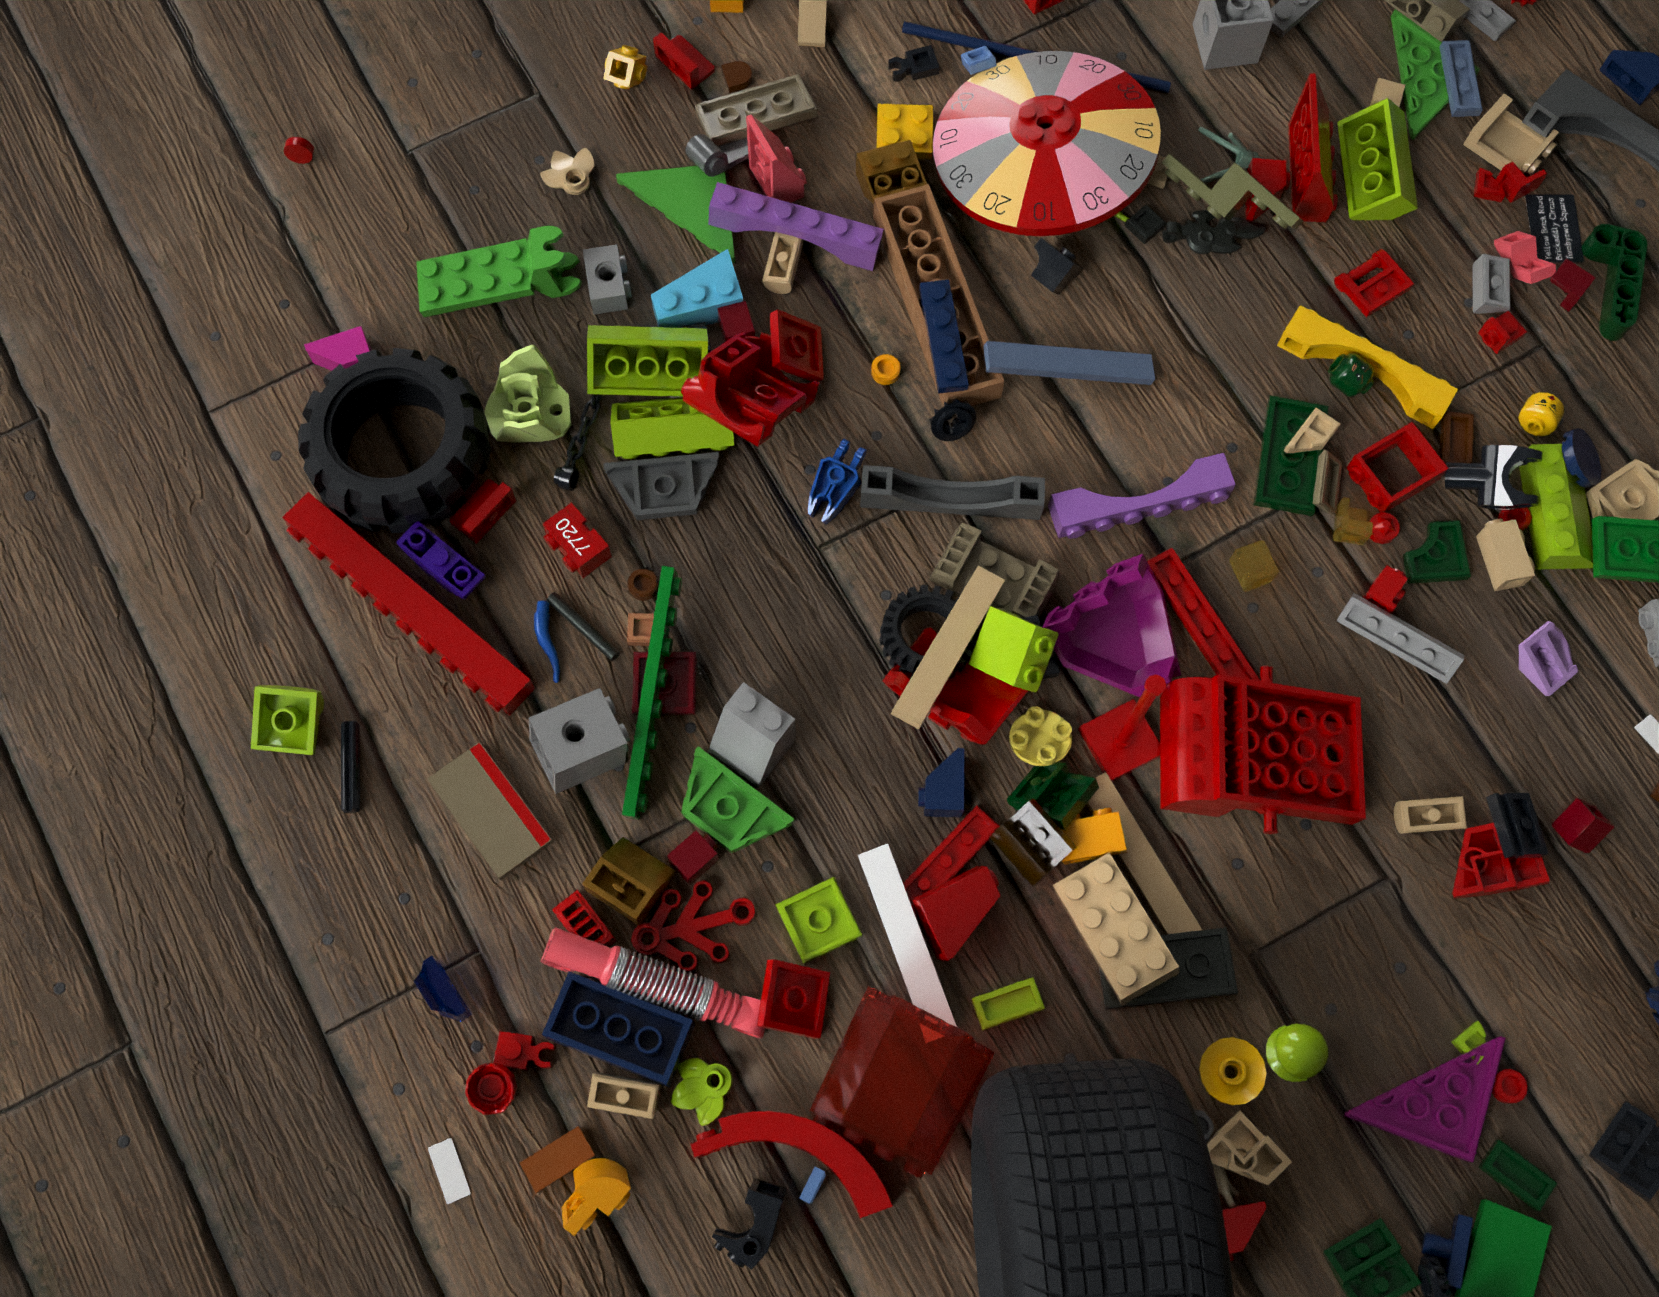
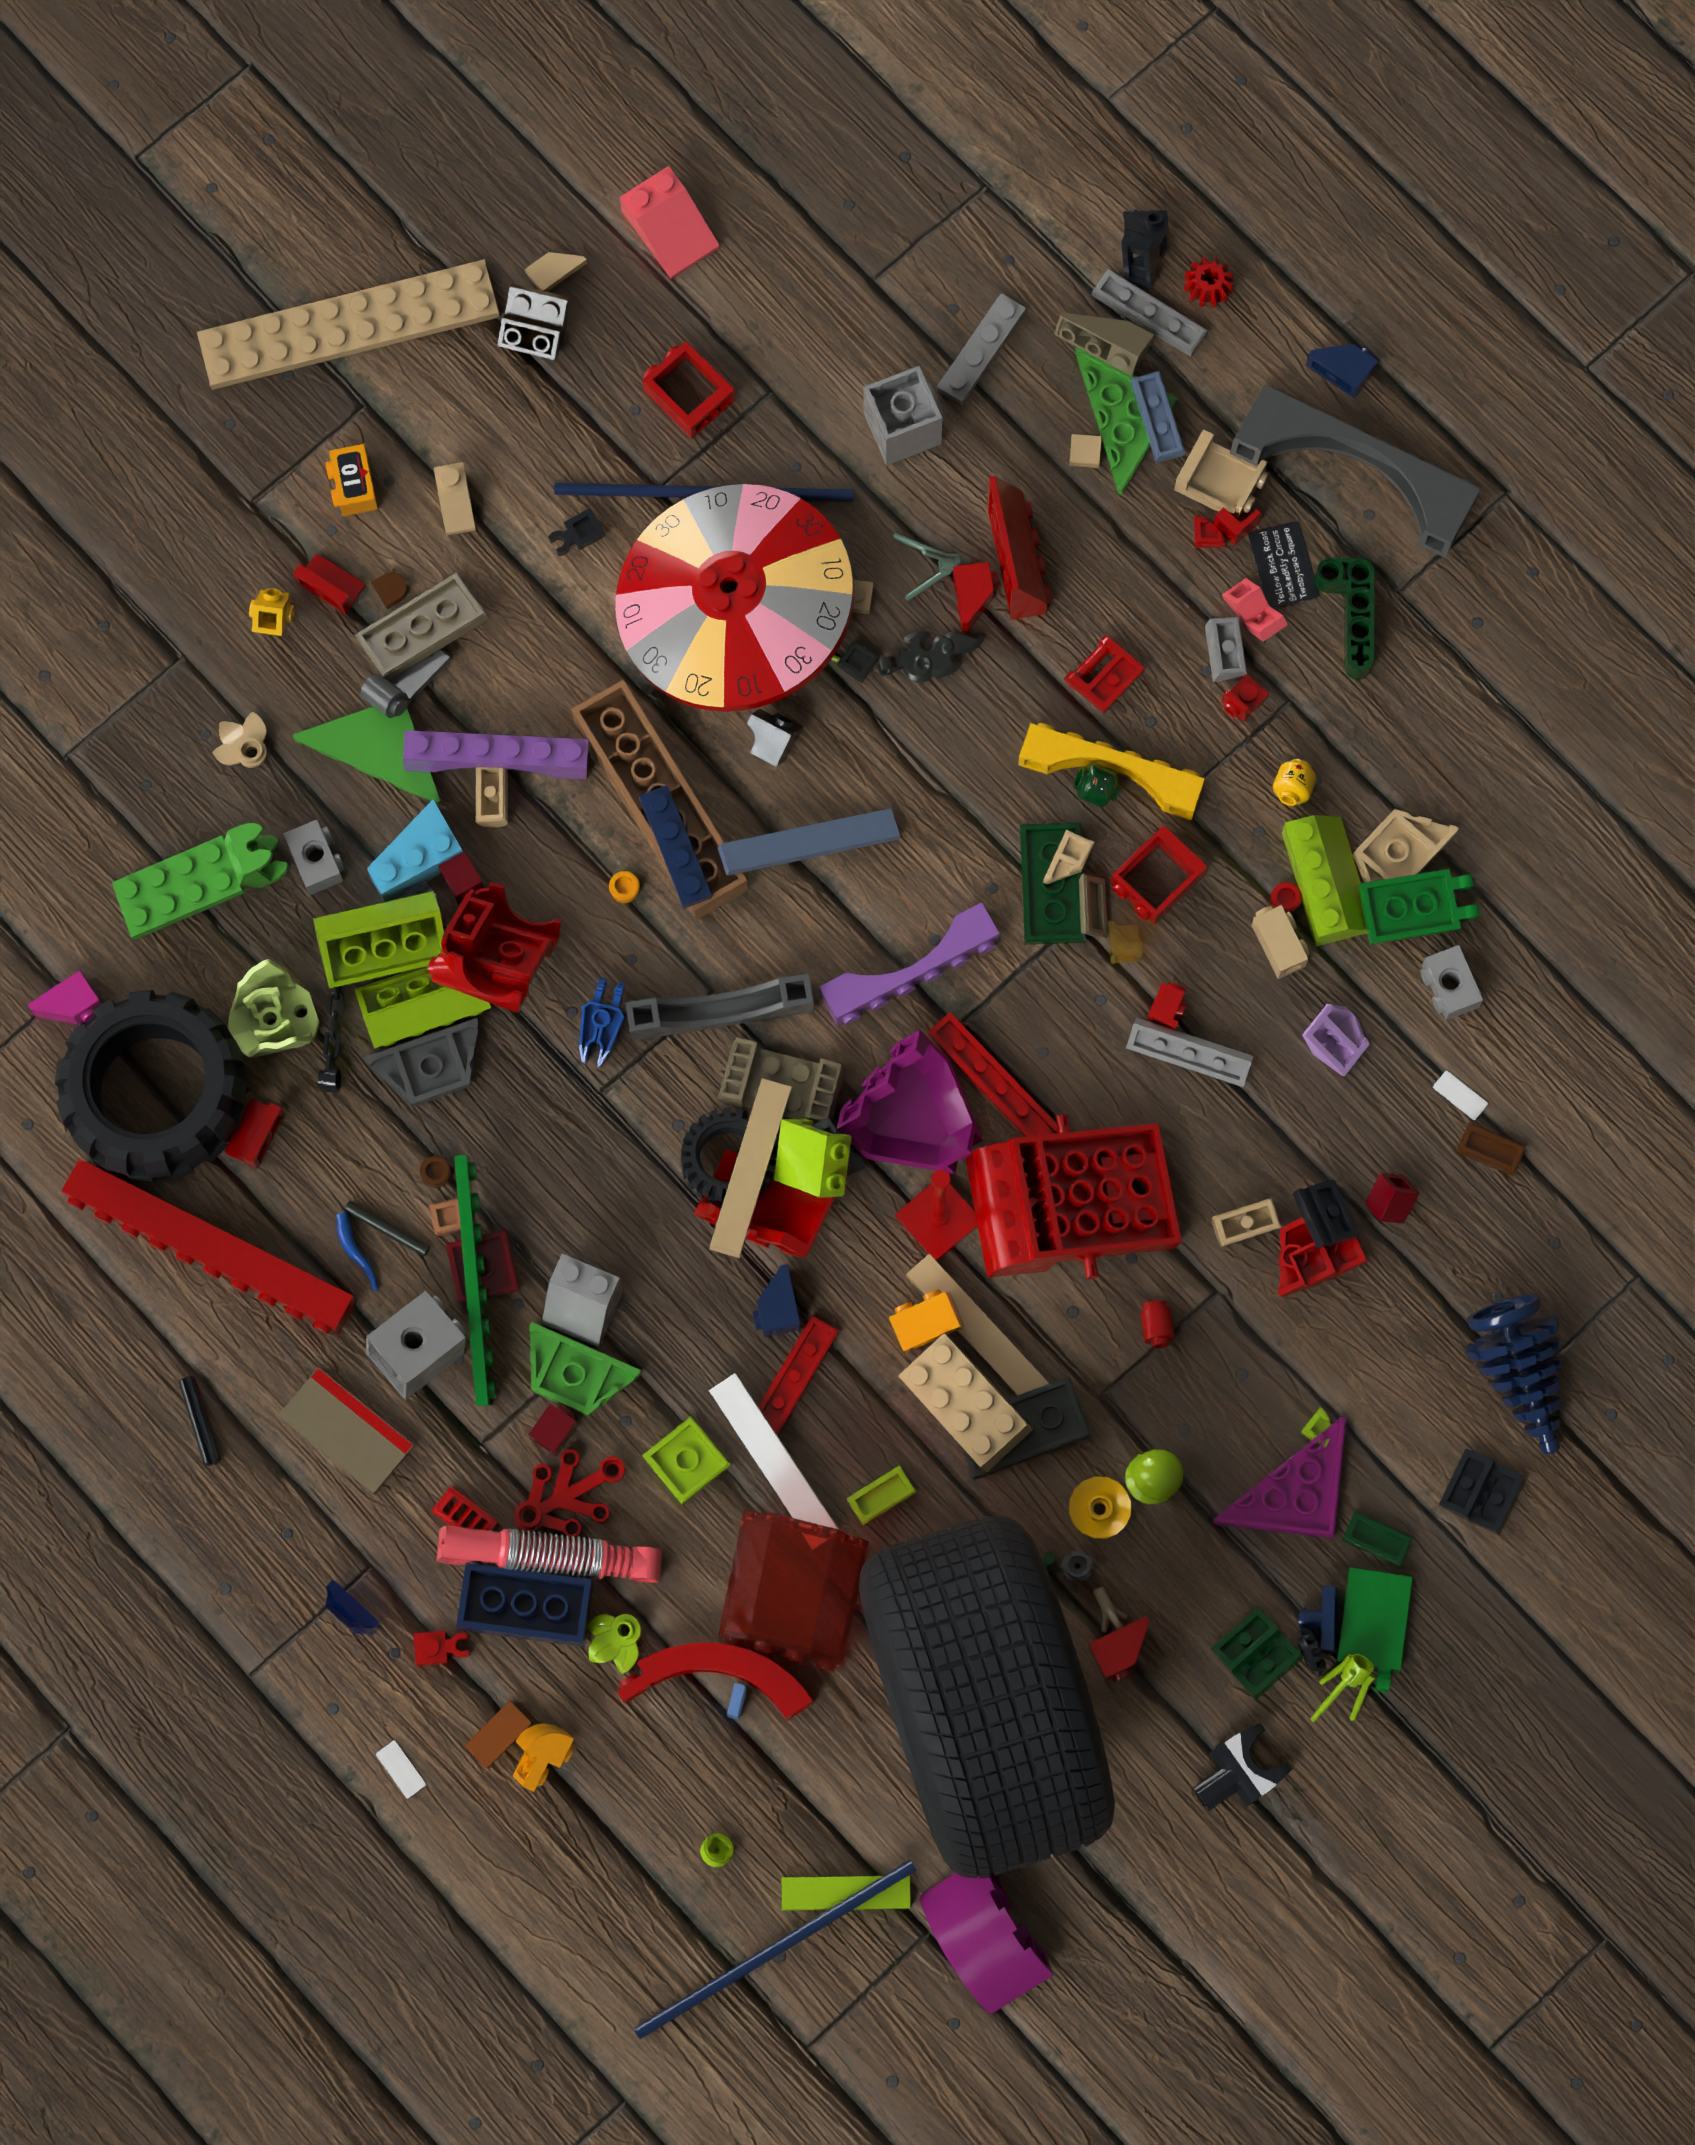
camera: 10 degrees left, 5 degrees up
lime slope [251,685,324,755] -> none
dark purple slope [396,521,486,599] -> none
red hair [465,1062,517,1115] -> none
red brick [542,502,612,578] -> none
pearl gold slope [582,837,676,925] -> none
tan brick [587,1072,661,1119] -> none
black tile [712,1178,787,1270] -> none
coral slope [746,114,807,203] -> none
red tile [757,959,830,1039] -> none
red tile [770,309,824,382] -> none
pearl gold slope [856,140,927,204] -> none
yellow plate [876,104,933,159] -> none
red slope [910,866,1001,961] -> none
black gear [929,398,976,441] -> none
medium blue tile [961,46,996,75] -> none
dark brown brick [990,798,1077,887] -> none
dark green slope [1006,762,1099,830] -> none
light yellow dish [1009,706,1072,766] -> none
olive bracket [1162,154,1303,230] -> none
tan slope [1206,1110,1292,1186] -> none
clear yellow panel [1229,540,1279,592] -> none
lime slope [1337,98,1418,220] -> none
red tile [1366,512,1400,544] -> none
dark green tile [1403,520,1471,584] -> none
reddish brown tile [1440,411,1474,465] -> none
black connector [1445,445,1543,510] -> none
red tile [1492,1069,1528,1104] -> none
dark red panel [1550,258,1596,312] -> none
dark blue tile [1562,428,1601,488] -> none
none -> red brick [1140,1300,1175,1349]

